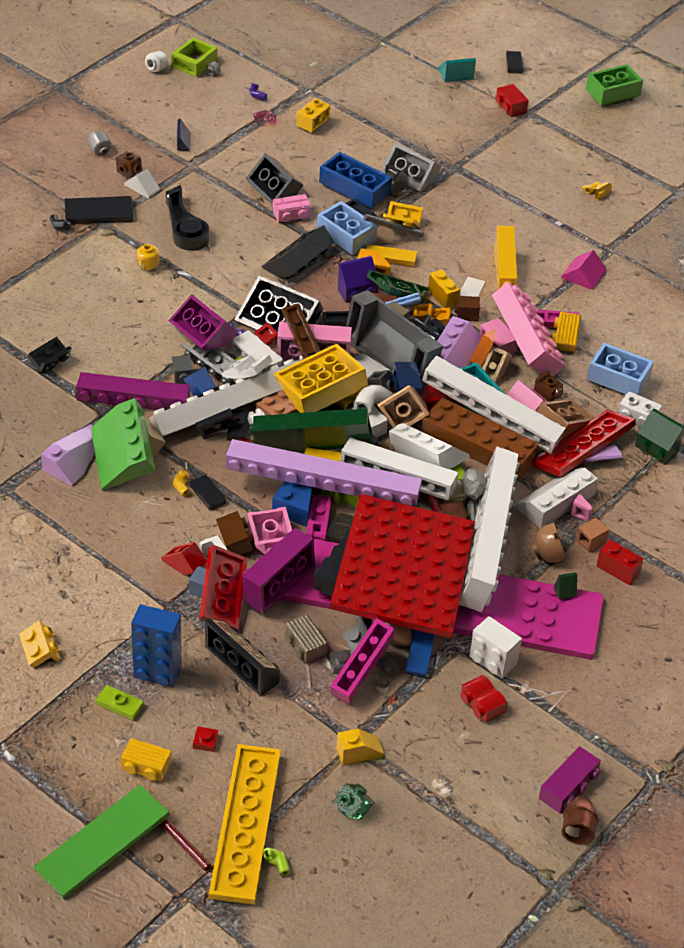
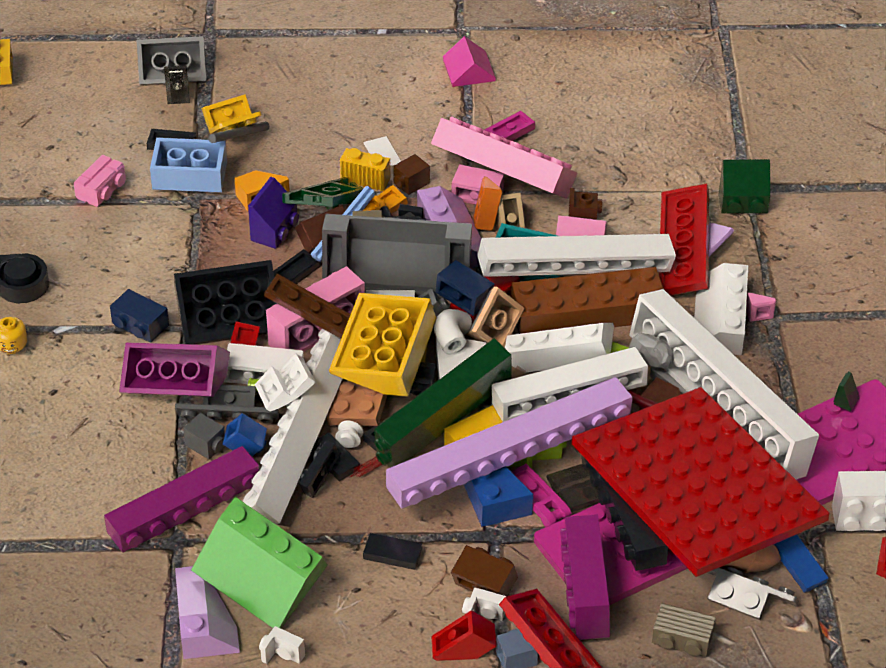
camera: 40 degrees left, 0 degrees up
black bracket [27,336,72,373] -> none
yellow arm [173,470,190,497] -> none
black slope [246,153,304,205] -> none
bright pink slope [246,507,292,554] -> none
black slope [262,225,334,279] -> none
blue brick [319,151,392,209] -> none
flat silver plate [329,650,351,674] -> none
dark pink brick [330,618,395,705] -> none
yellow tile [366,244,417,267] -> none
yellow slope [494,225,517,289] -> none
medium nougat cylinder [532,522,567,563] -> none
medium nougat slope [537,398,595,440] -> none
yellow brick [552,312,581,353] -> none
nougat brick [576,518,609,552] -> none
light blue brick [587,343,654,395] -> none
red brick [596,539,644,585] -> none
white brick [618,391,662,427] -> none
none -> dark blue brick [110,289,169,343]
none -> white bracket [259,626,305,664]

